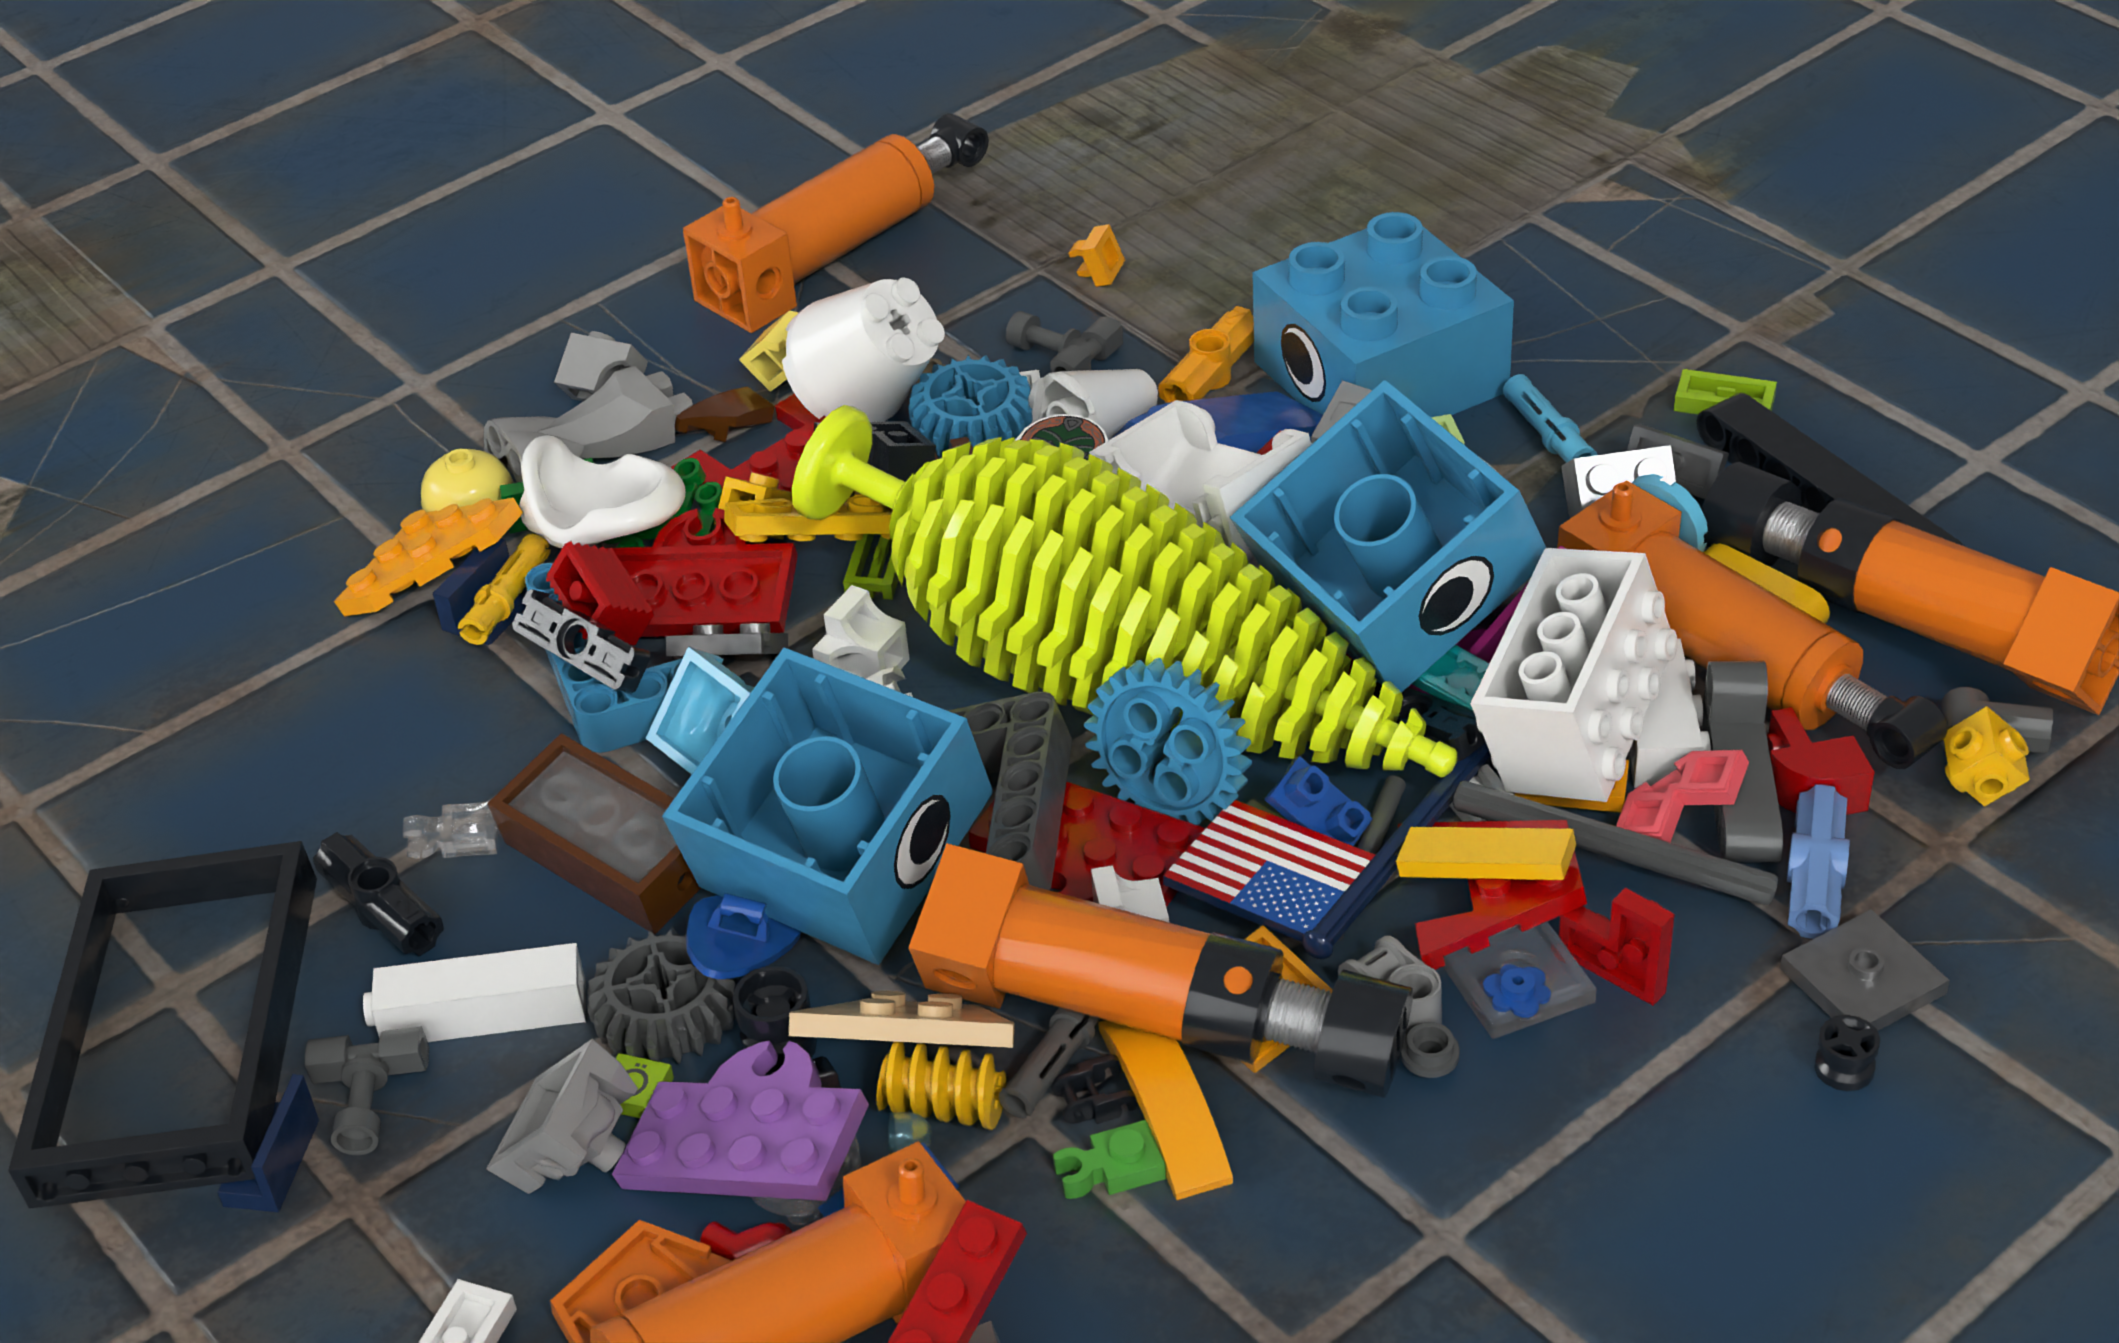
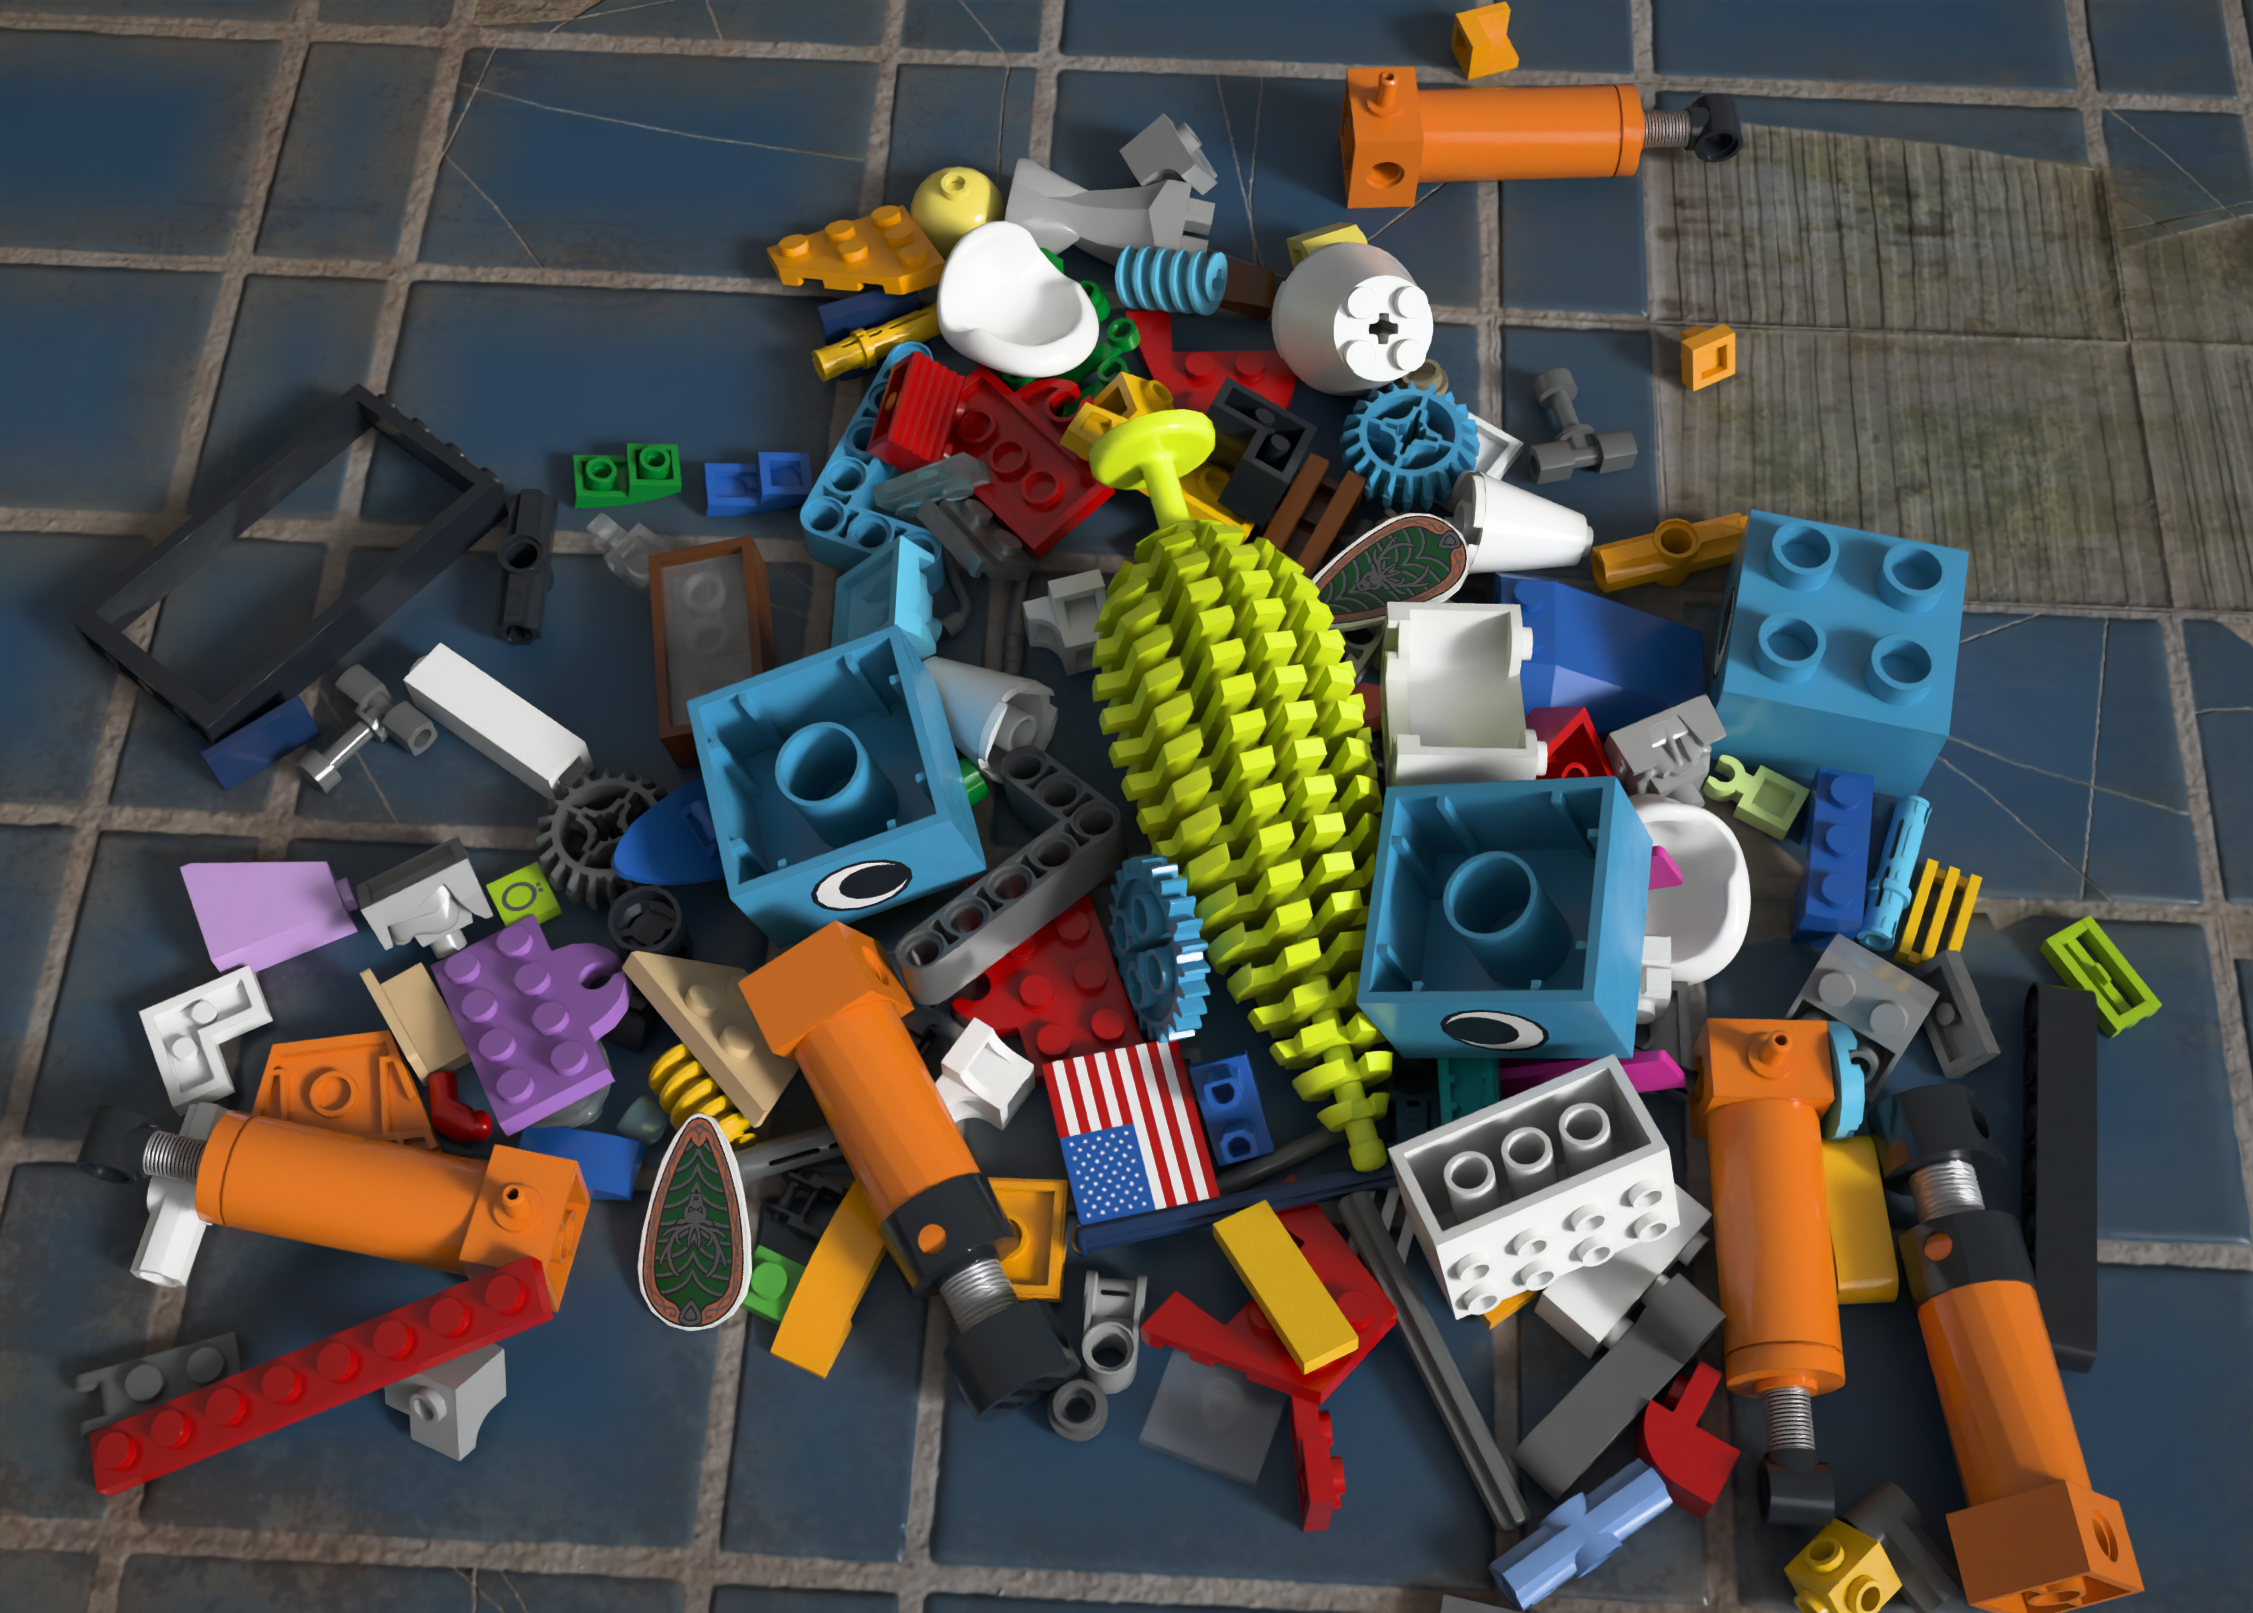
camera: 40 degrees right, 20 degrees up
piece [513,589,650,693] -> none
blue plant [1483,964,1551,1018] -> none
coral tile [1616,750,1749,842] -> none
none -> lavender slope [180,862,360,976]
none -> tan panel [359,962,471,1087]
none -> green slope [572,443,682,508]
none -> shield [638,1113,752,1331]
none -> blue slope [702,452,813,517]
none -> clear light blue plate [872,452,990,518]
none -> medium azure piece [1115,245,1228,316]
none -> light orange panel [1450,2,1519,81]
none -> blue arch [1790,767,1875,949]
none -> yellow tile [1894,858,1982,968]

